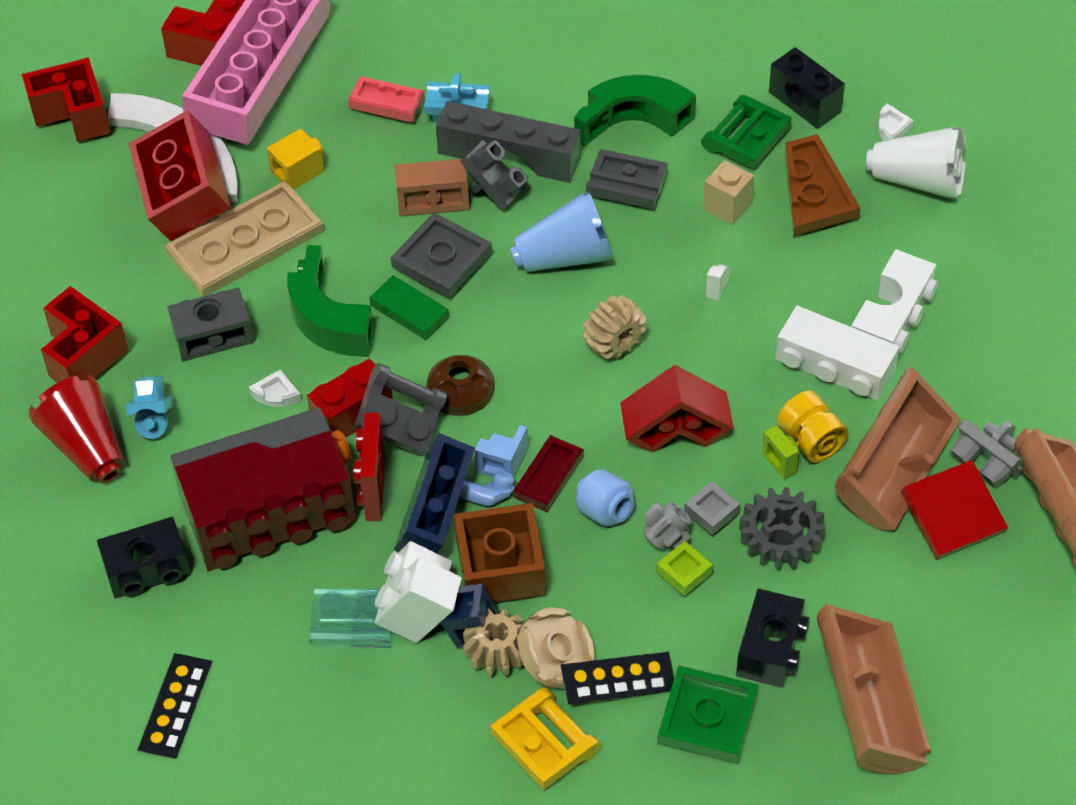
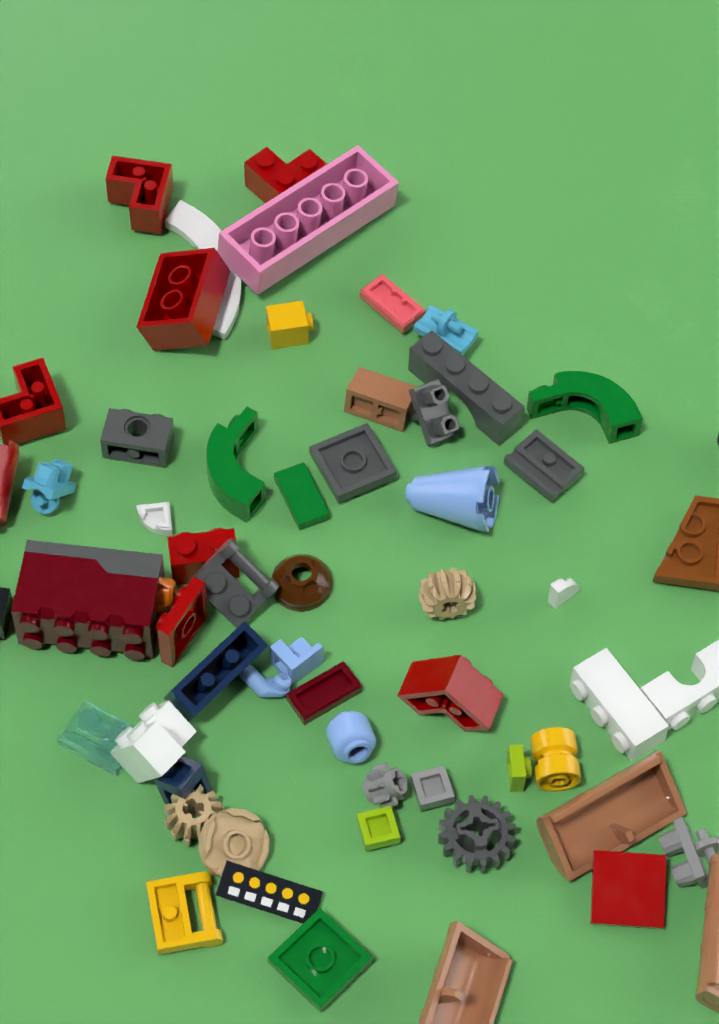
camera: 25 degrees right, 5 degrees up
tan tile [164,181,324,297] -> none
dark orange brick [454,503,546,602] -> none
green plate [701,95,792,169] -> none
tan brick [703,160,754,225] -> none
black brick [736,588,810,688] -> none

